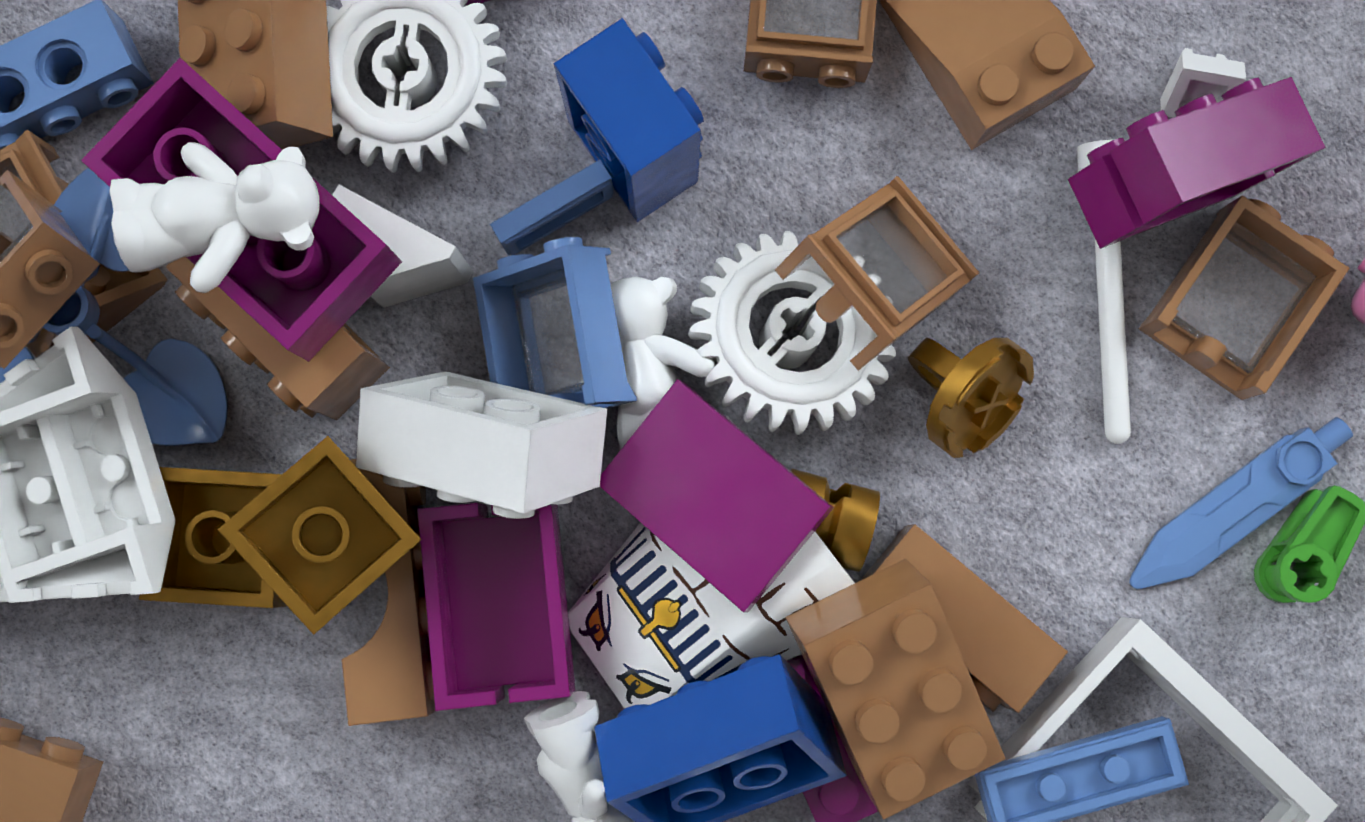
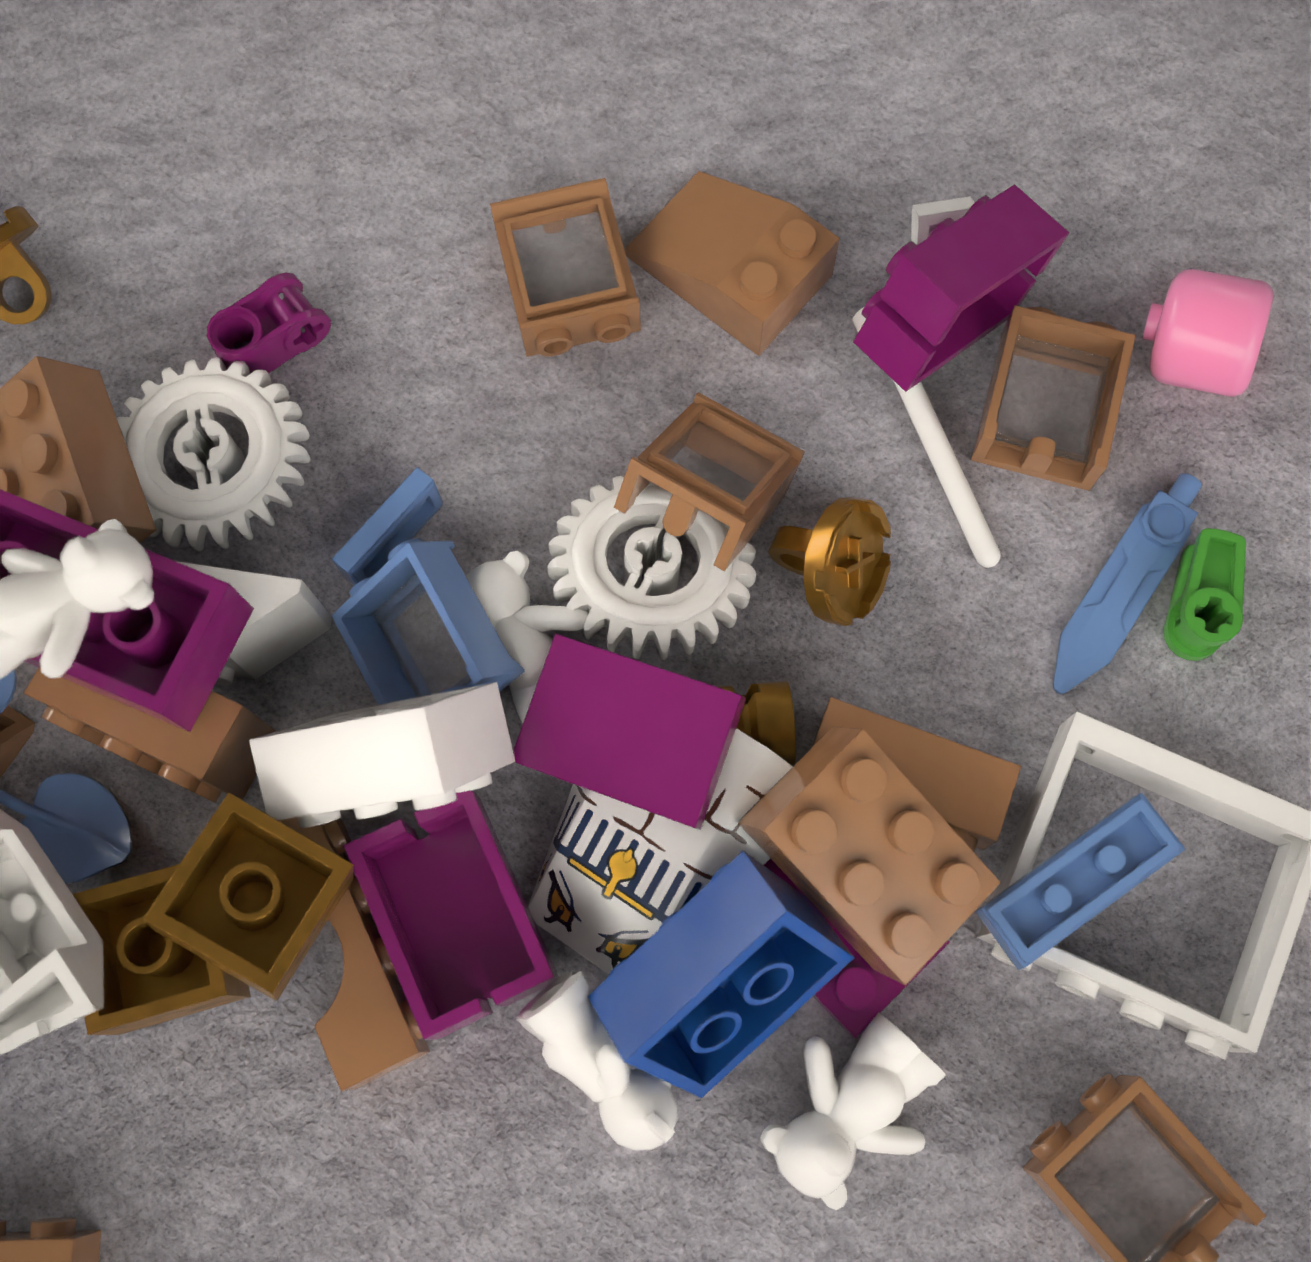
camera: 15 degrees left, 10 degrees down
blue brick [553,18,704,222] -> none

